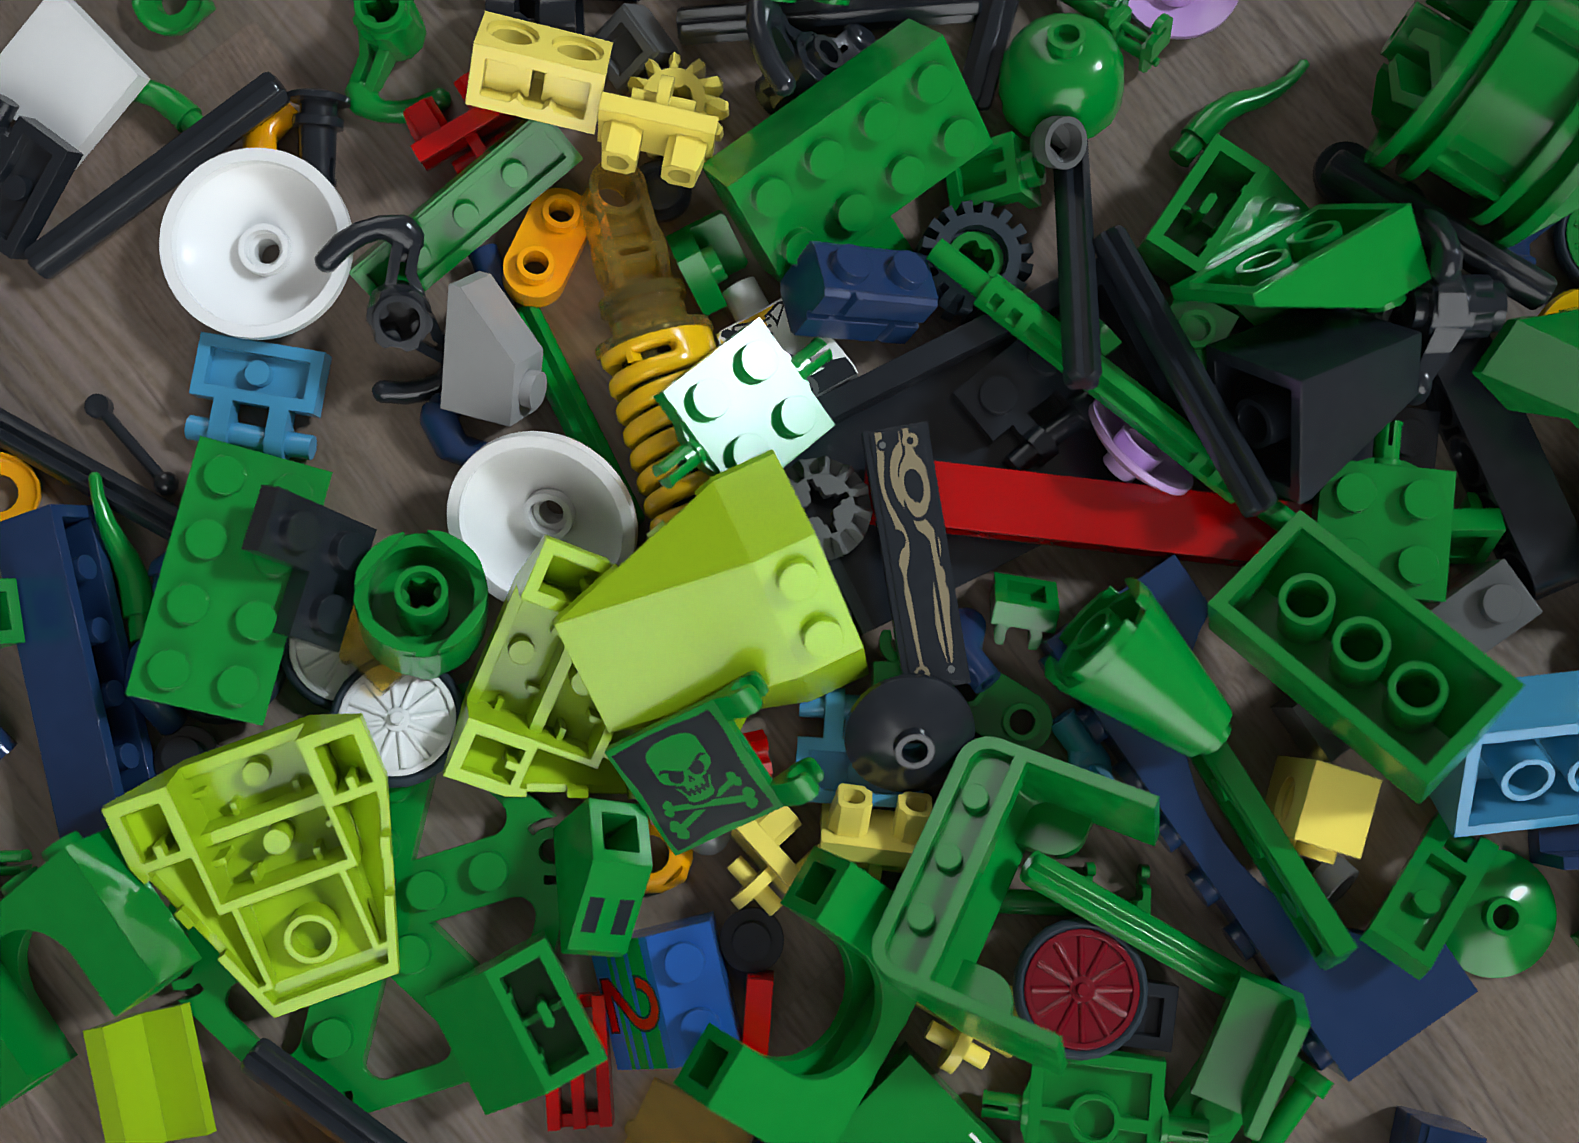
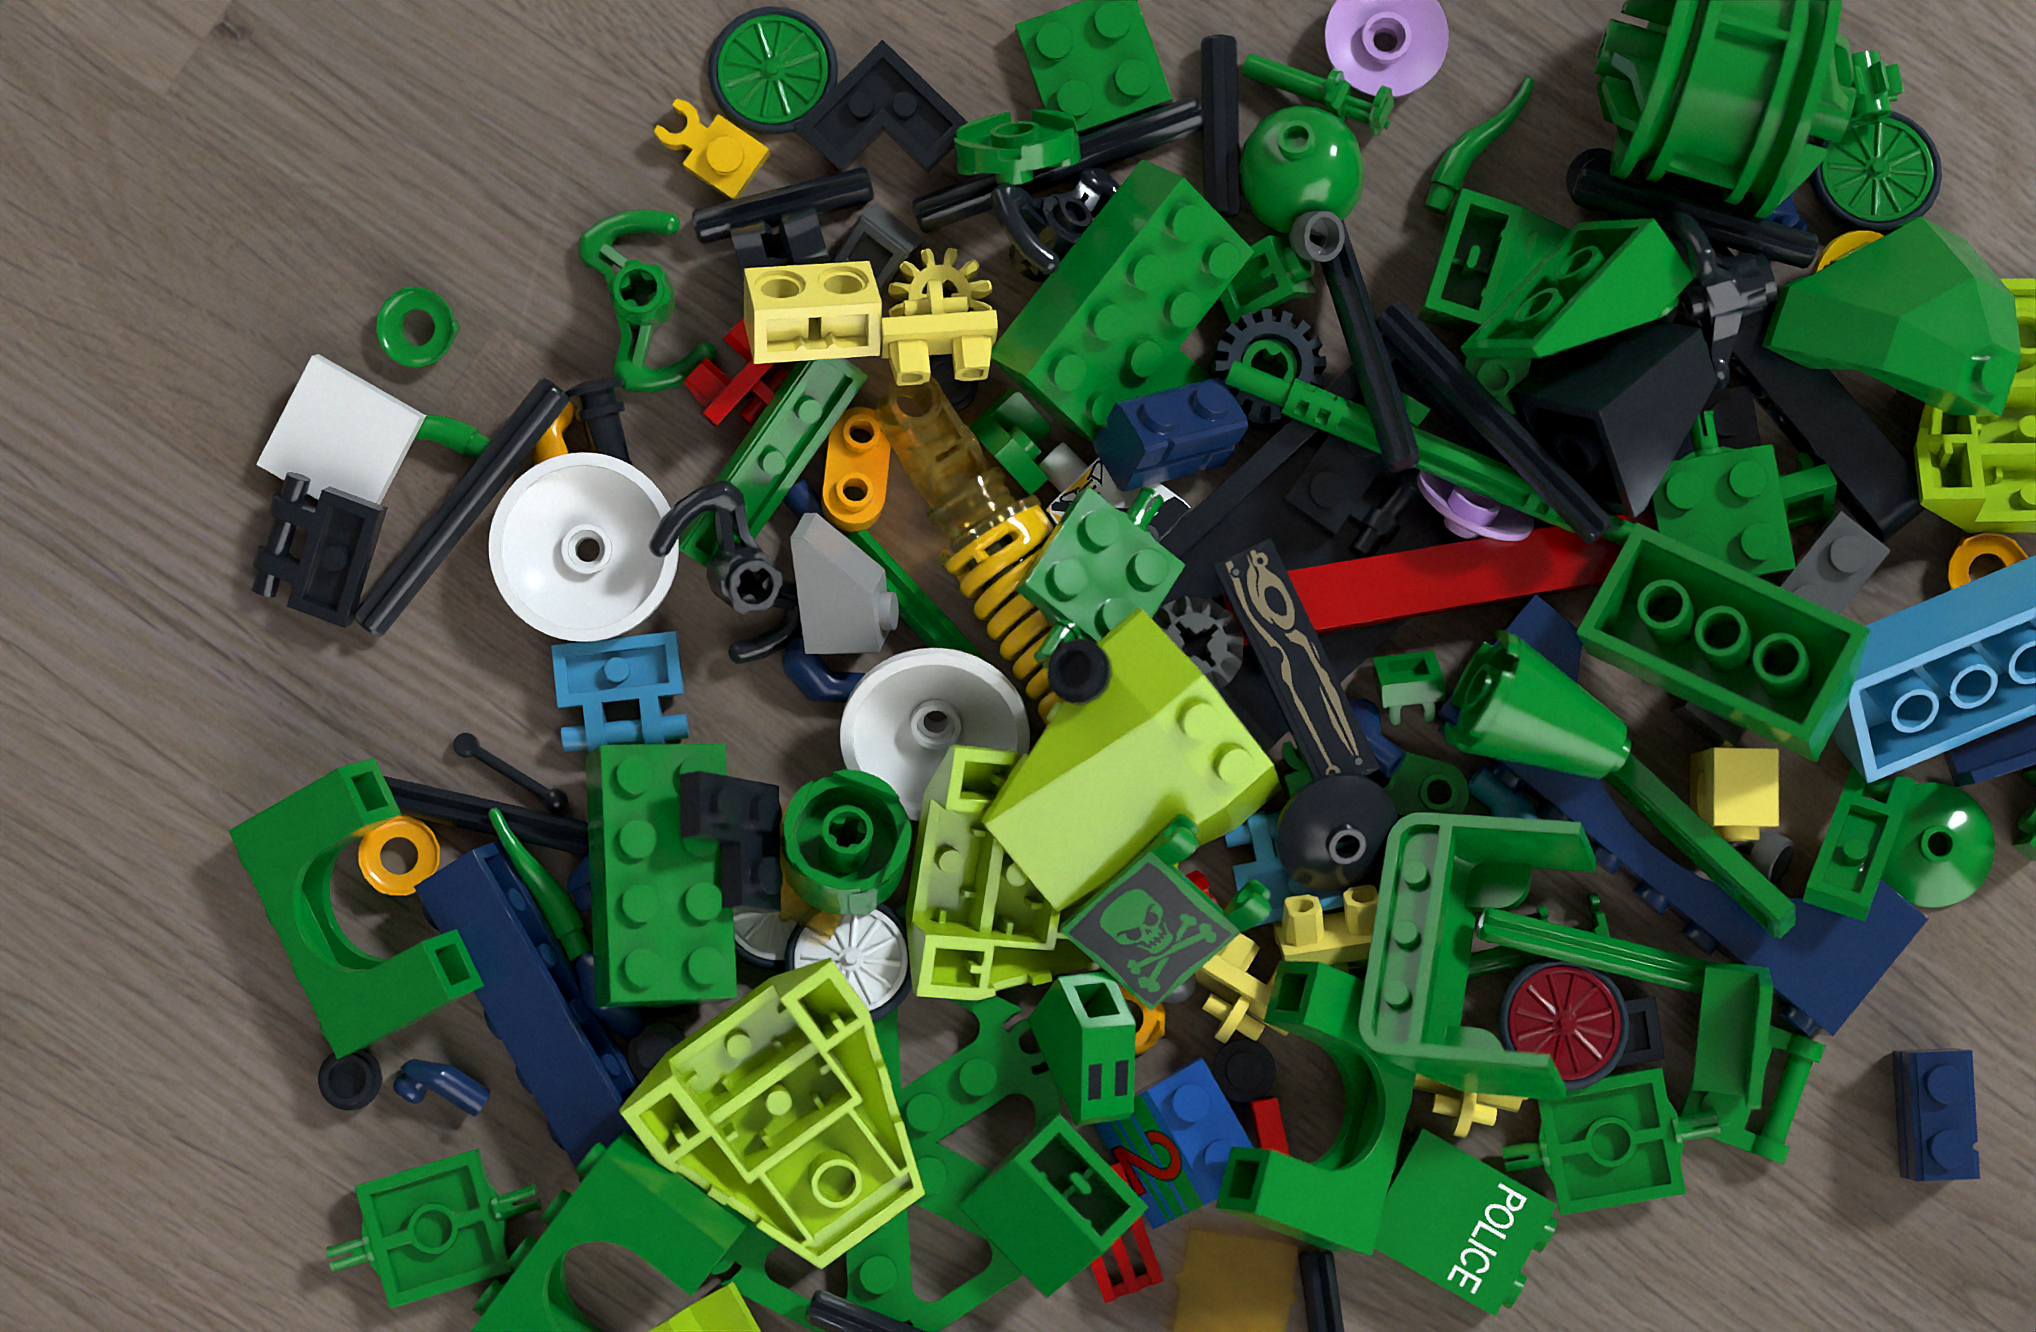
camera: 20 degrees left, 0 degrees up
none -> black plate [1047,639,1112,705]

